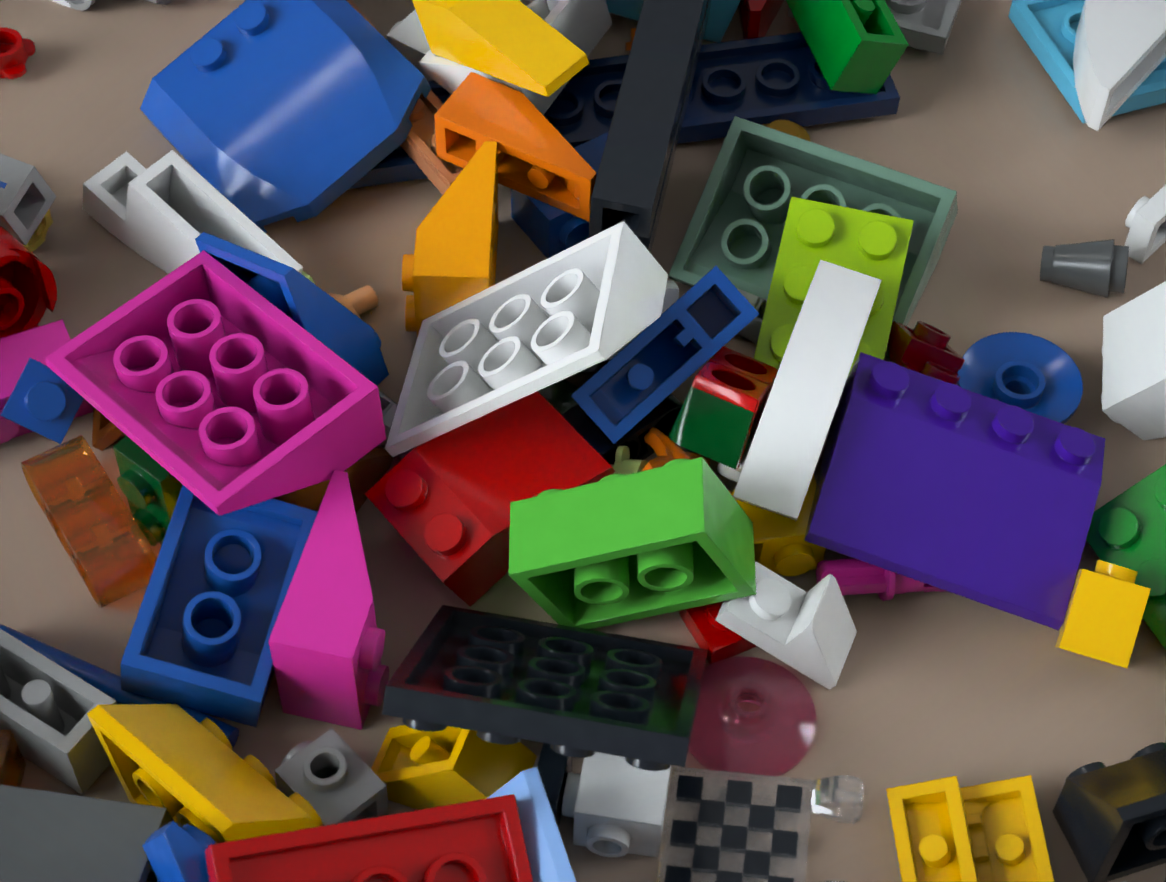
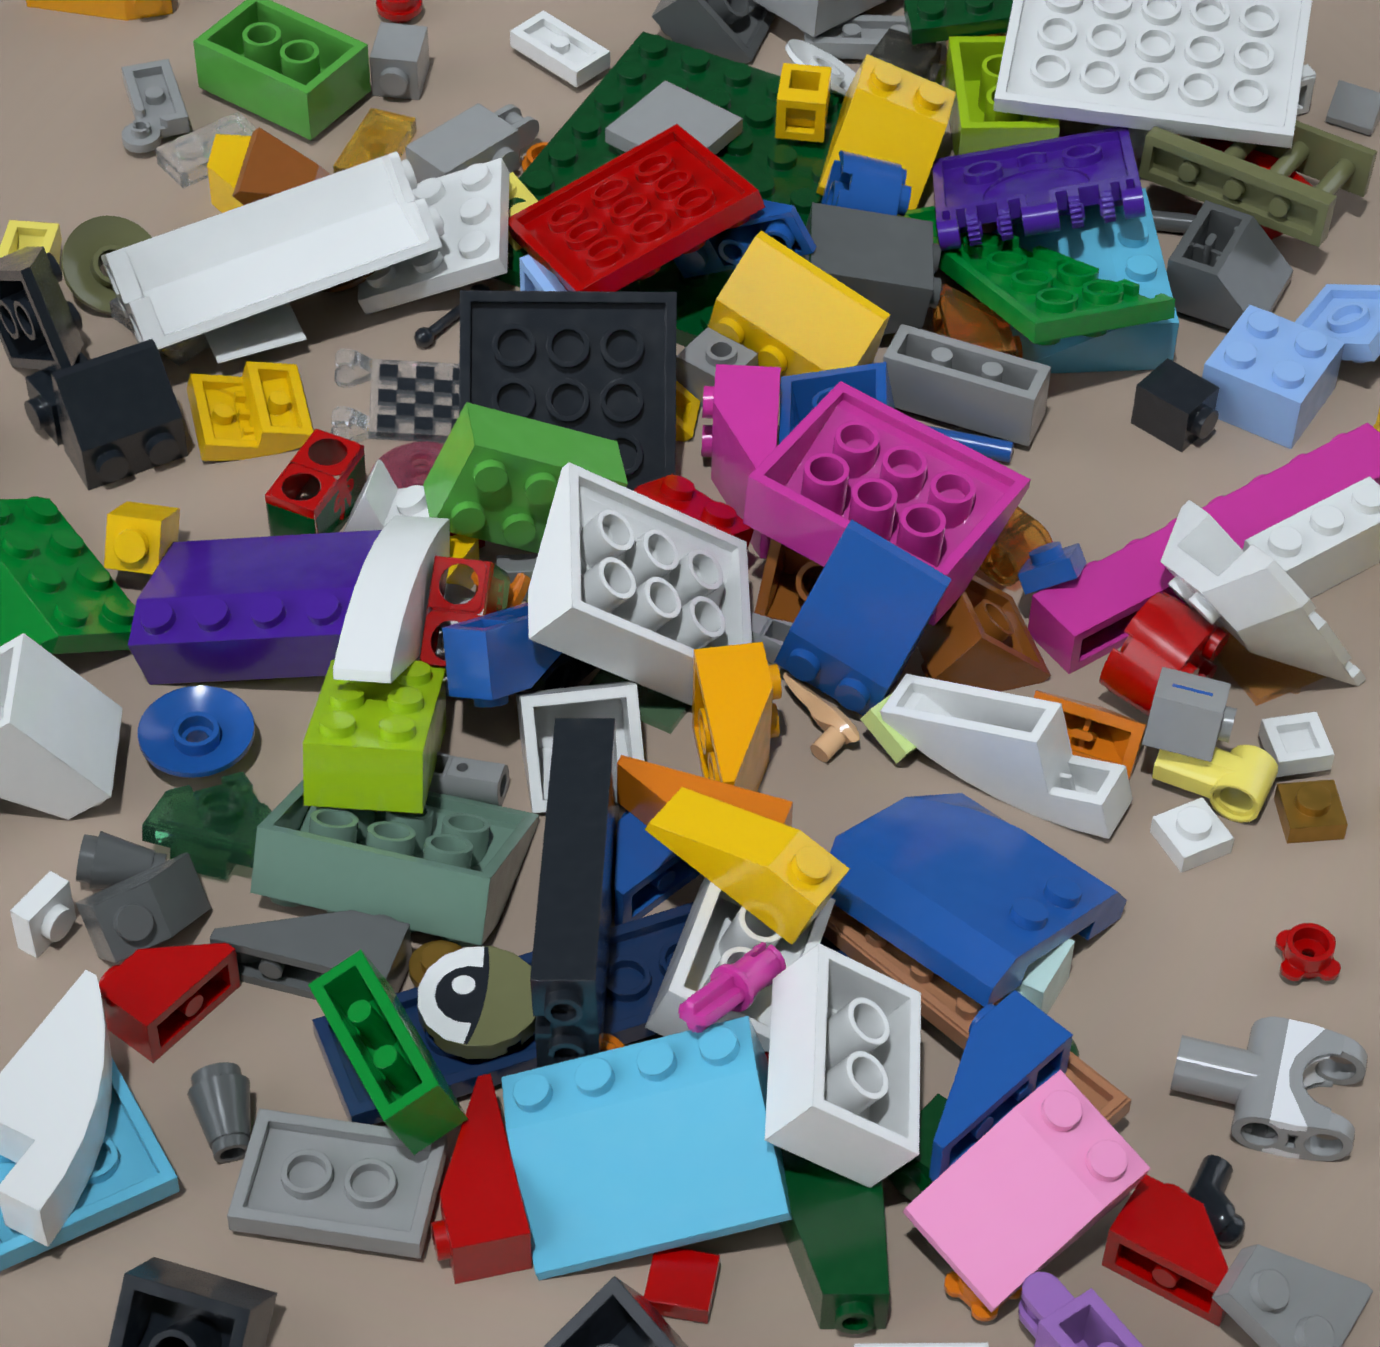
camera: 170 degrees right, 5 degrees down
dark red slope [888,321,965,385] -> none
none -> dark grey slope [75,853,211,963]
none -> red slope [98,943,241,1063]
none -> clear green plate [142,772,272,880]
none -> dark grey cone [187,1062,251,1163]
none -> dark grey slope [210,910,412,1000]
none -> red piece [265,429,366,536]
none -> tile [418,946,536,1059]
none -> orange slope [1034,690,1147,780]
none -> white plate [1150,797,1234,873]

